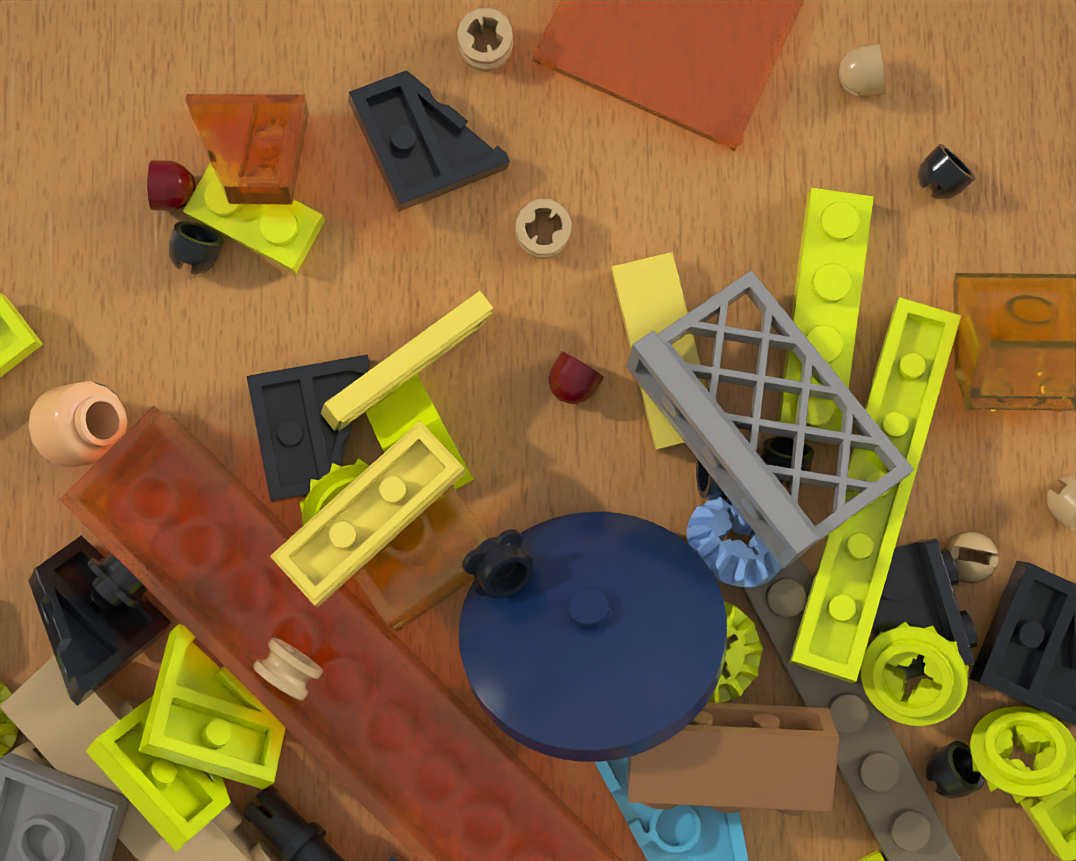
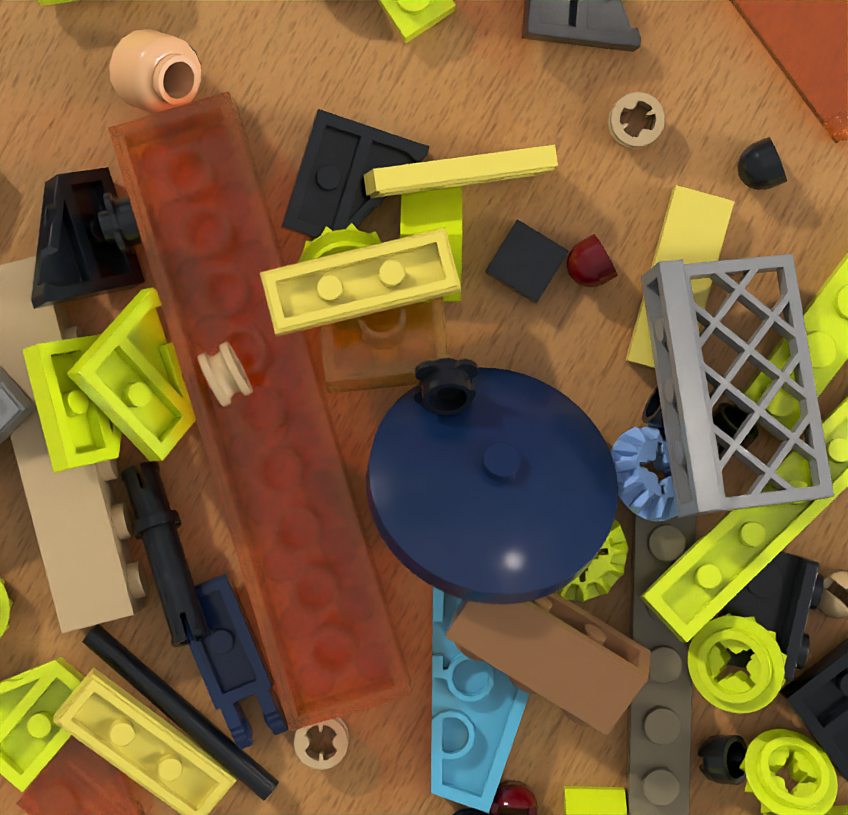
camera: 30 degrees right, 5 degrees up
none -> black tile [485,219,568,304]
none -> black hinge [737,137,787,190]

